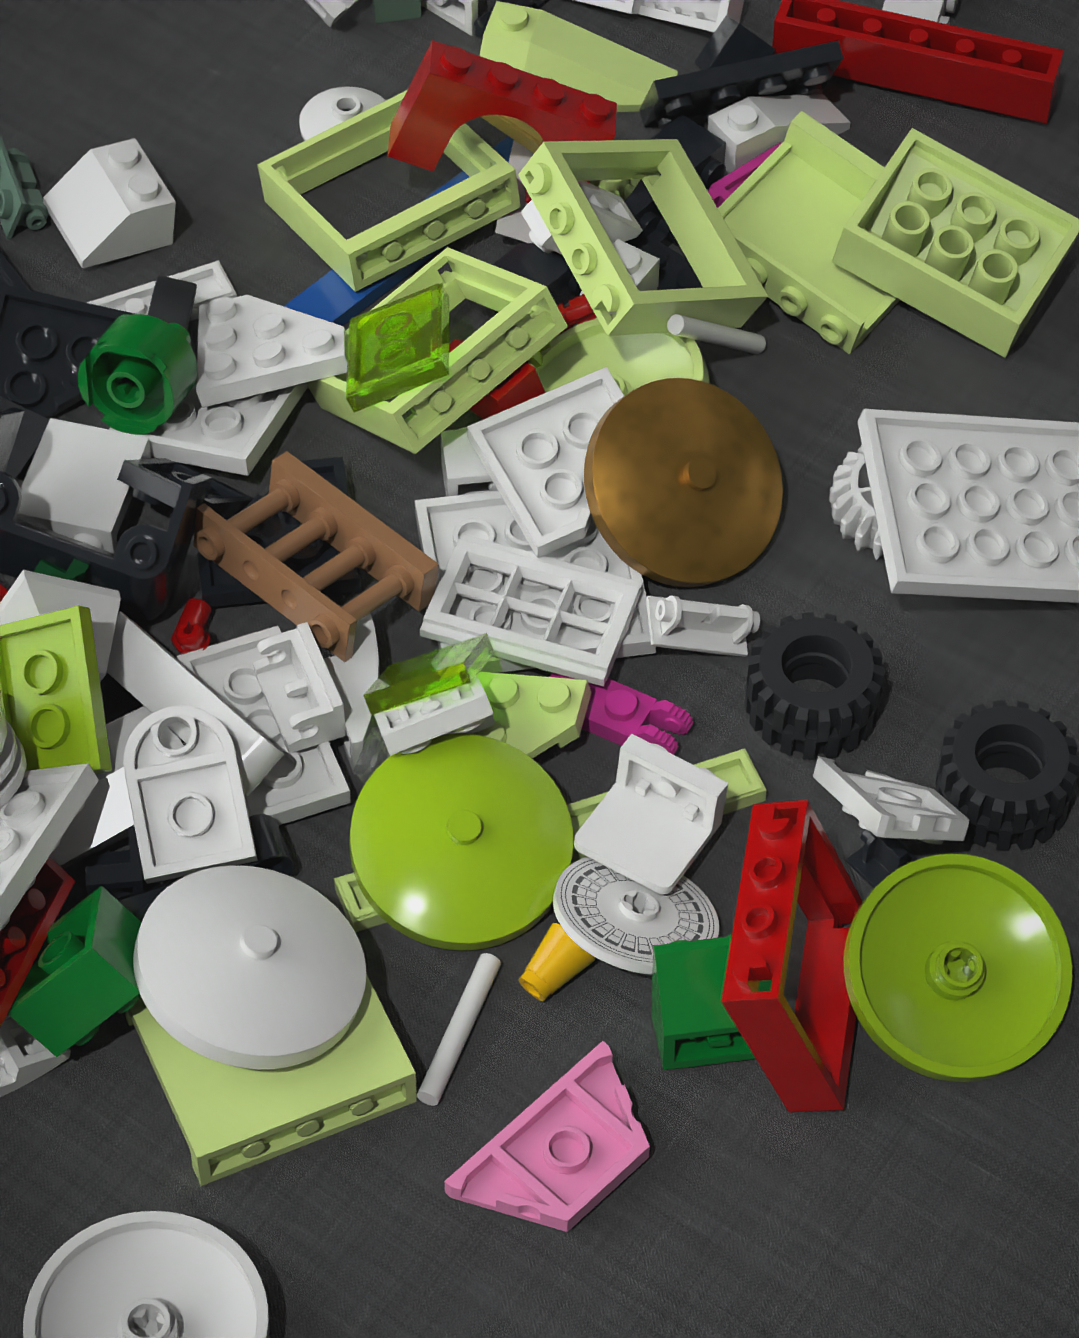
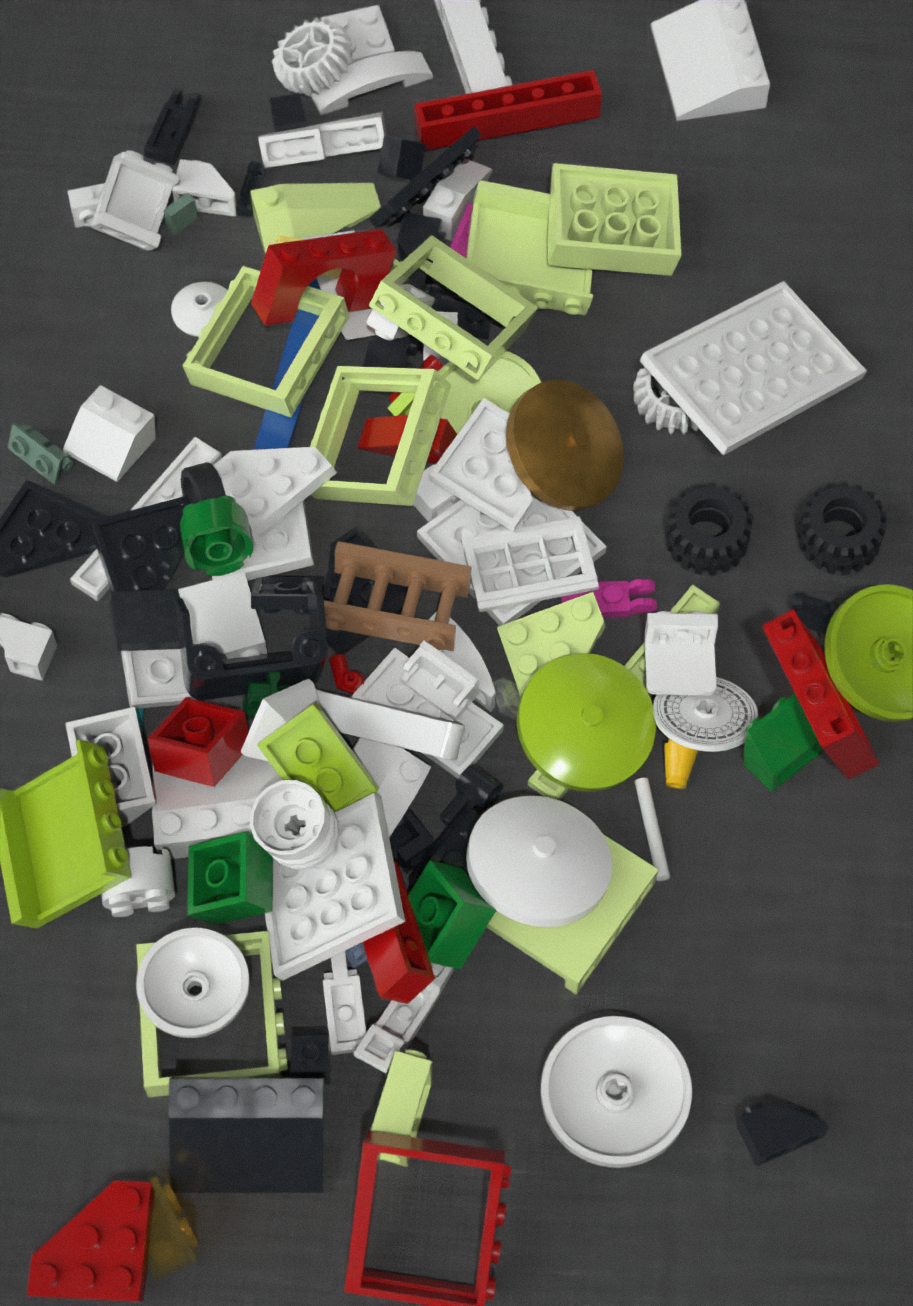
camera: 30 degrees left, 10 degrees up
white tile [123,705,258,884] -> none
clear neon green tile [346,283,449,413] -> none
clear neon green tile [363,633,495,715] -> none
white bracket [374,673,495,756] -> none
bright pink wing [444,1041,650,1232] -> none
white hinge [646,596,760,657] -> none
white bar [667,314,766,354] -> none
white wing [813,756,970,844] -> none

